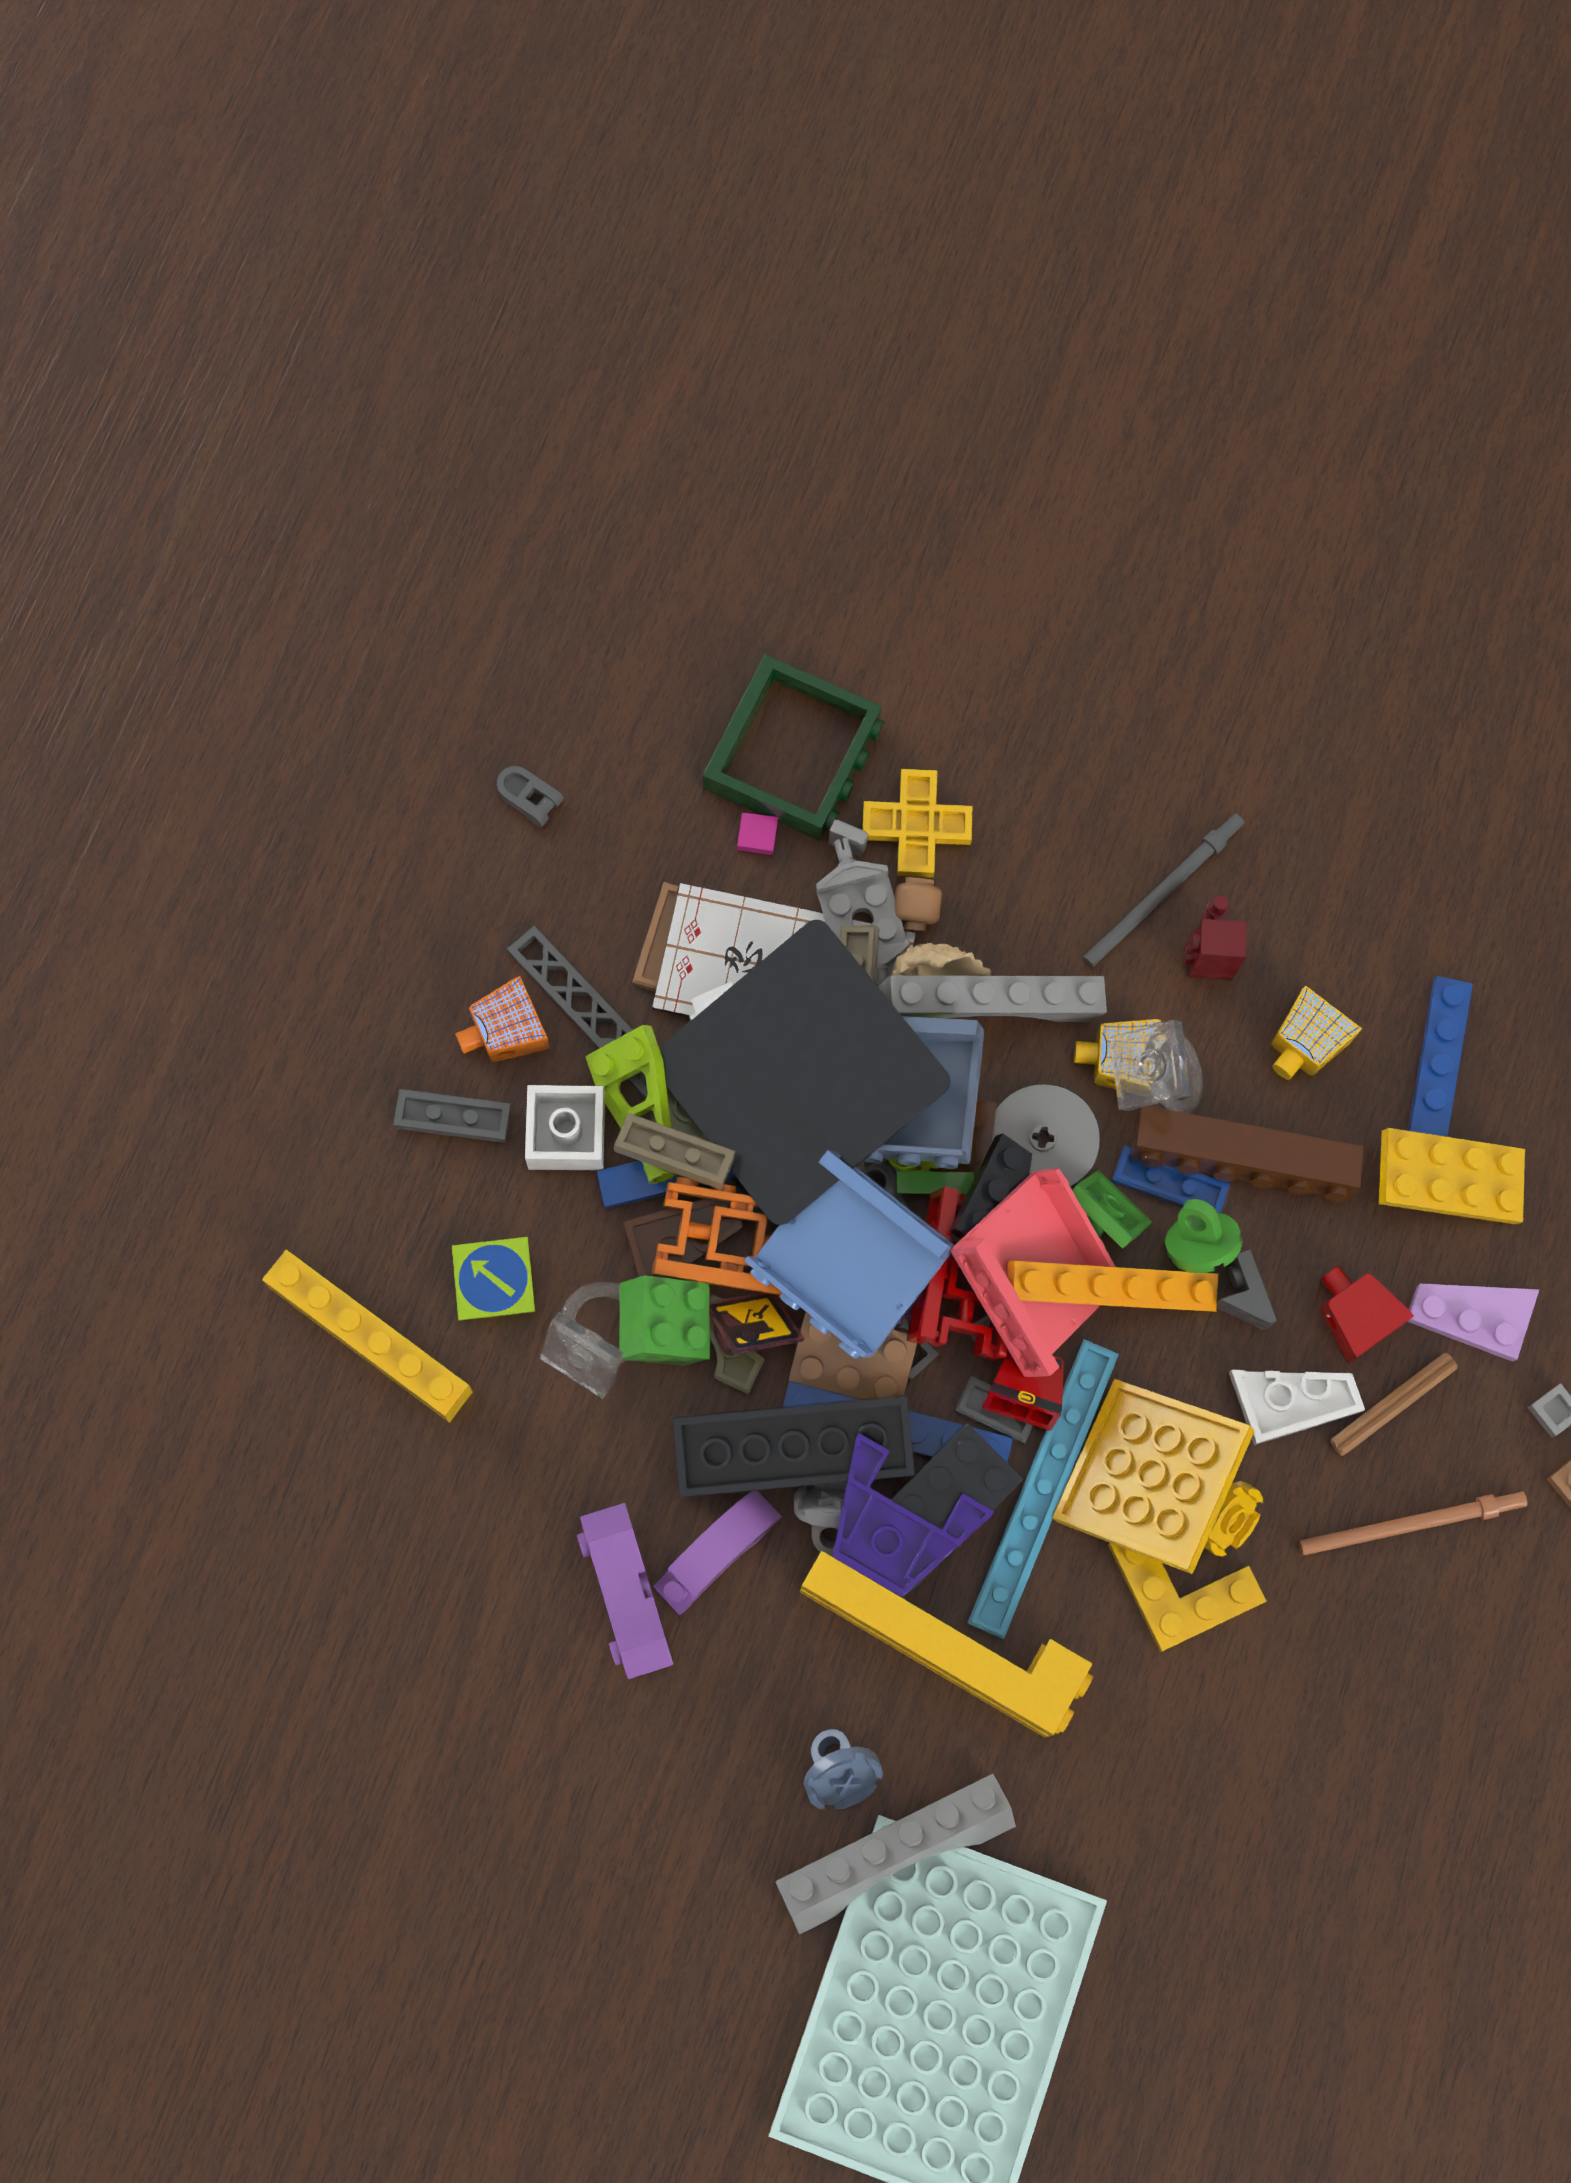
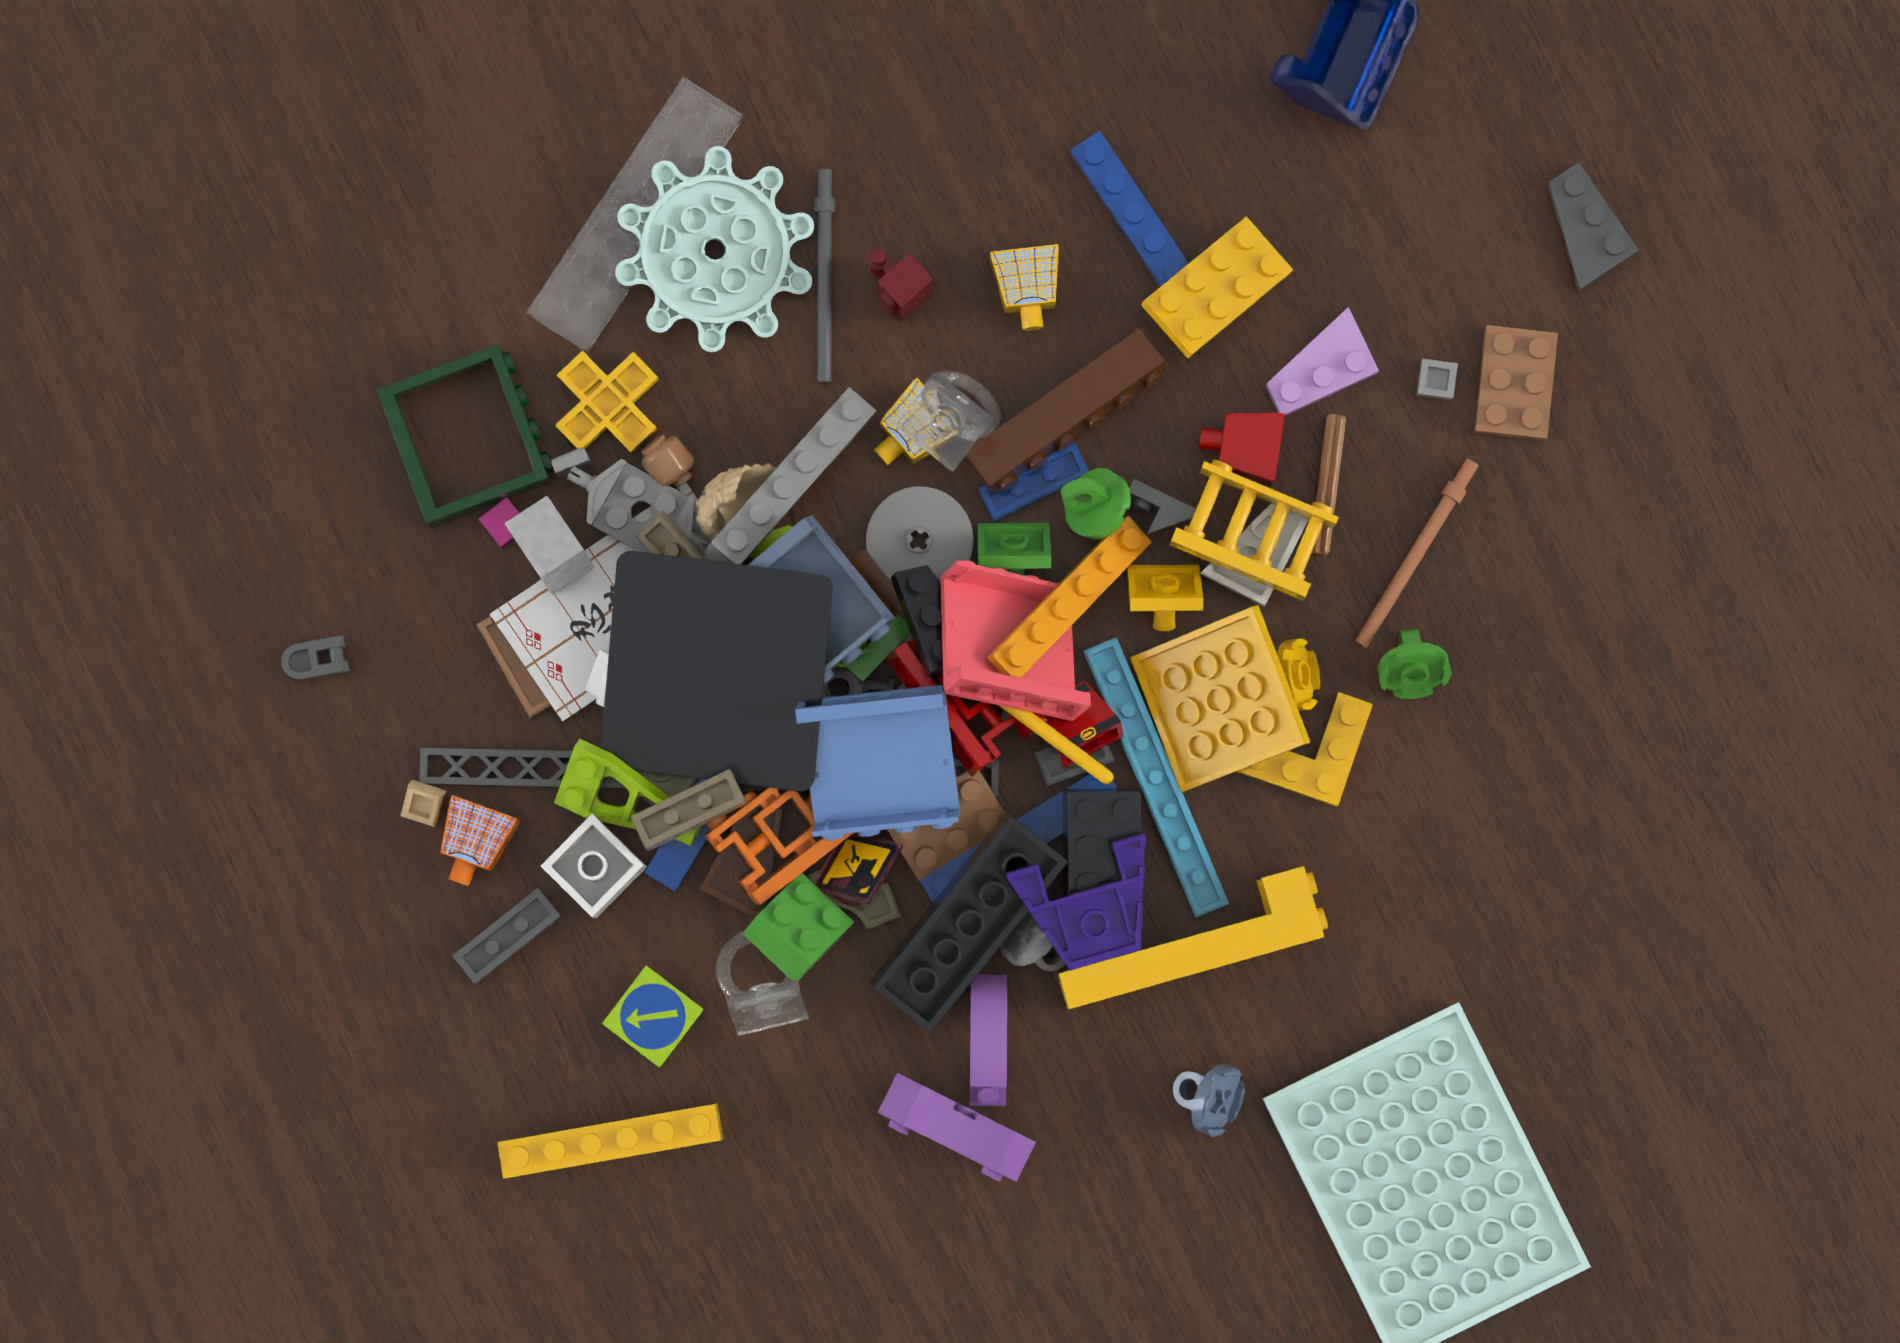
camera: 40 degrees left, 10 degrees up
light grey arch [775,1774,1016,1935] -> none
none -> tan tile [400,780,446,827]
none -> flat silver piece [505,496,594,595]
none -> clear plate [526,76,744,353]
none -> light aqua plate [615,146,814,352]
none -> yellow piece [999,705,1114,784]
none -> yellow tile [1127,564,1203,631]
none -> yellow fence [1169,460,1339,601]
none -> bright green tile [1377,629,1452,699]

